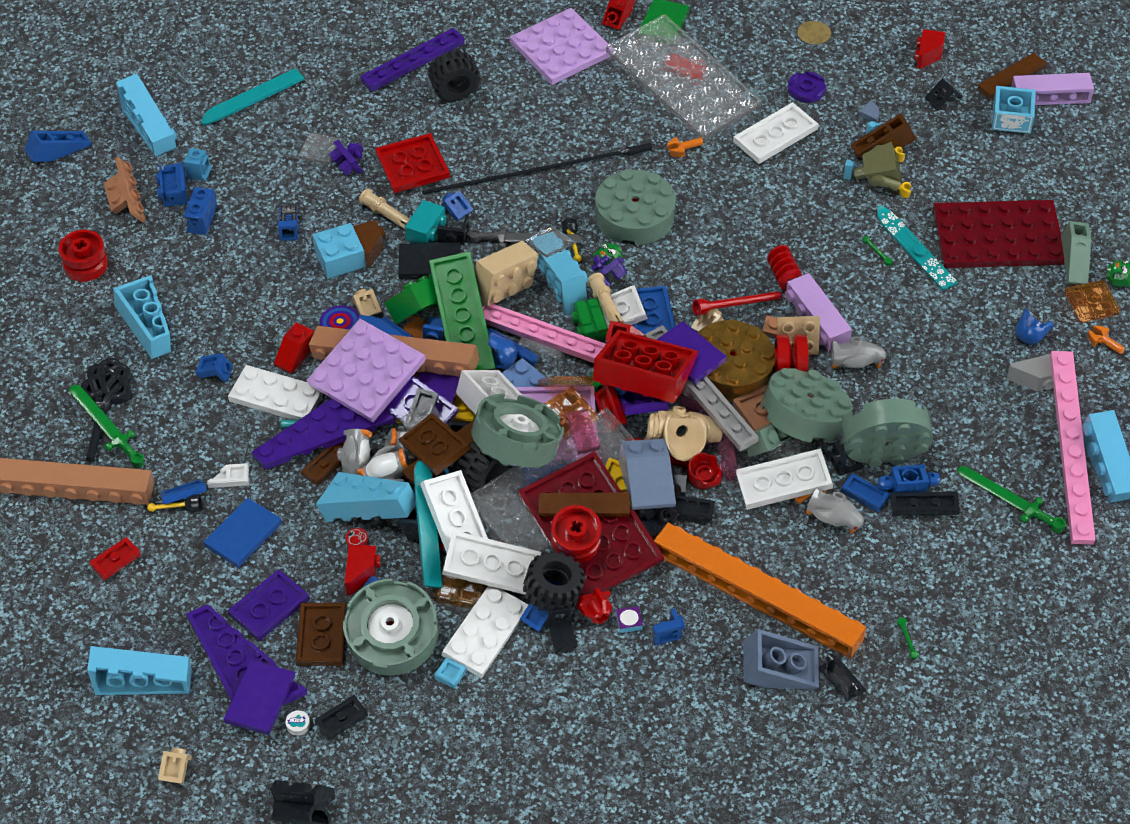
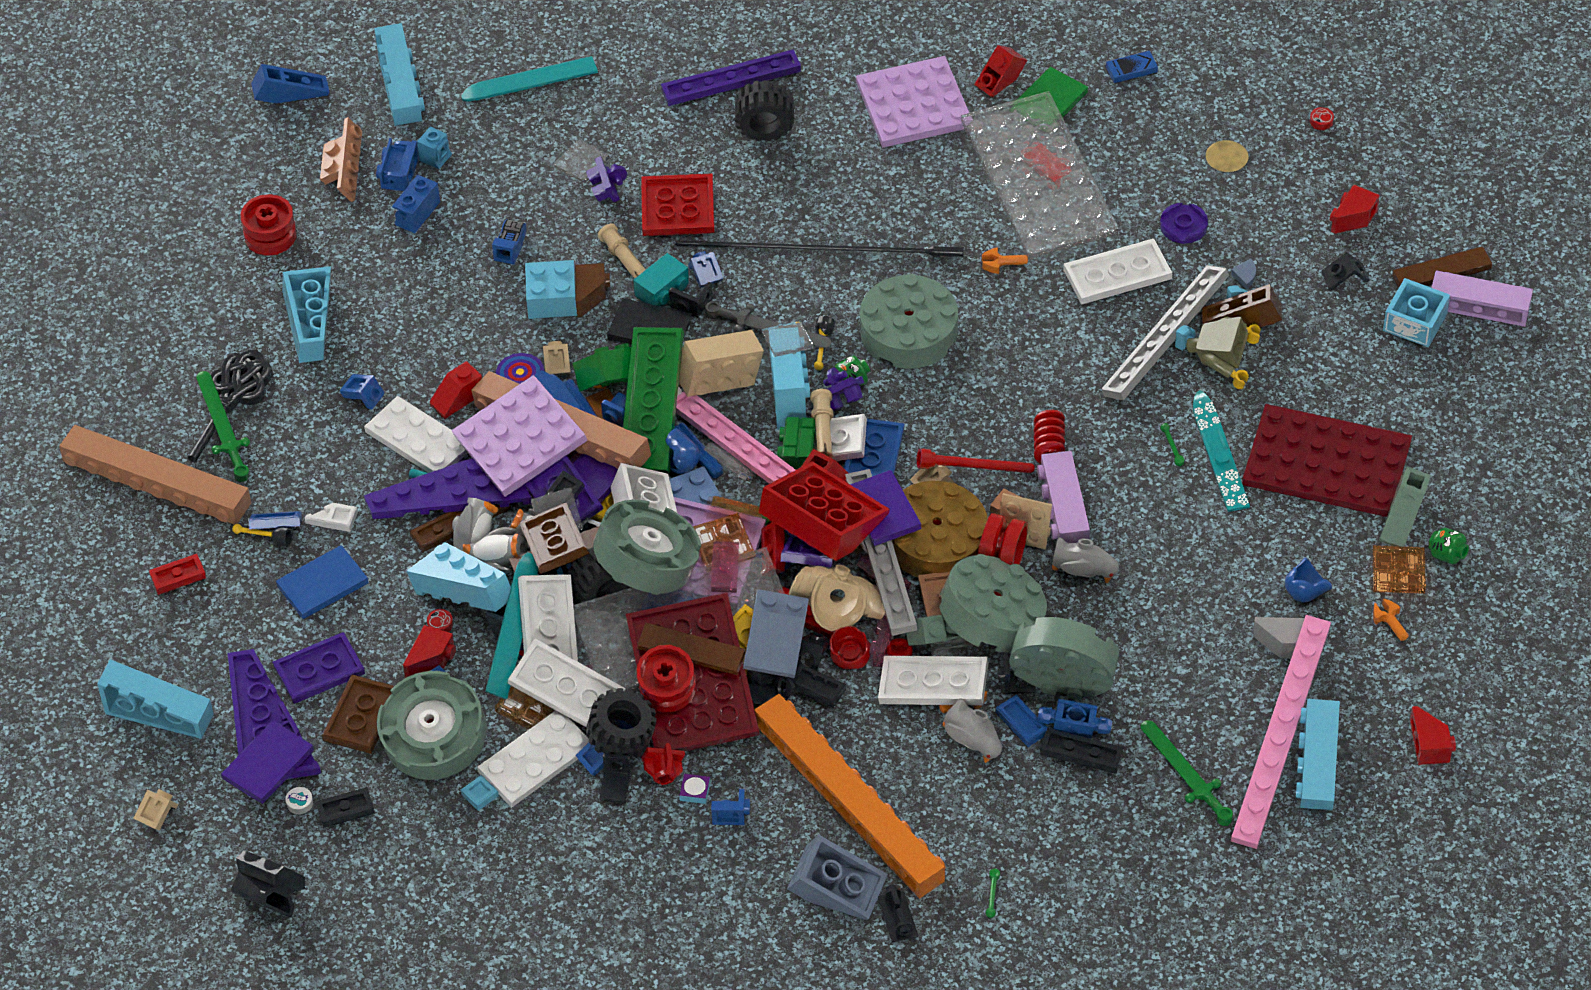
camera: 20 degrees right, 0 degrees up
none -> red tile [886,638,912,656]
none -> light grey plate [1101,265,1229,400]

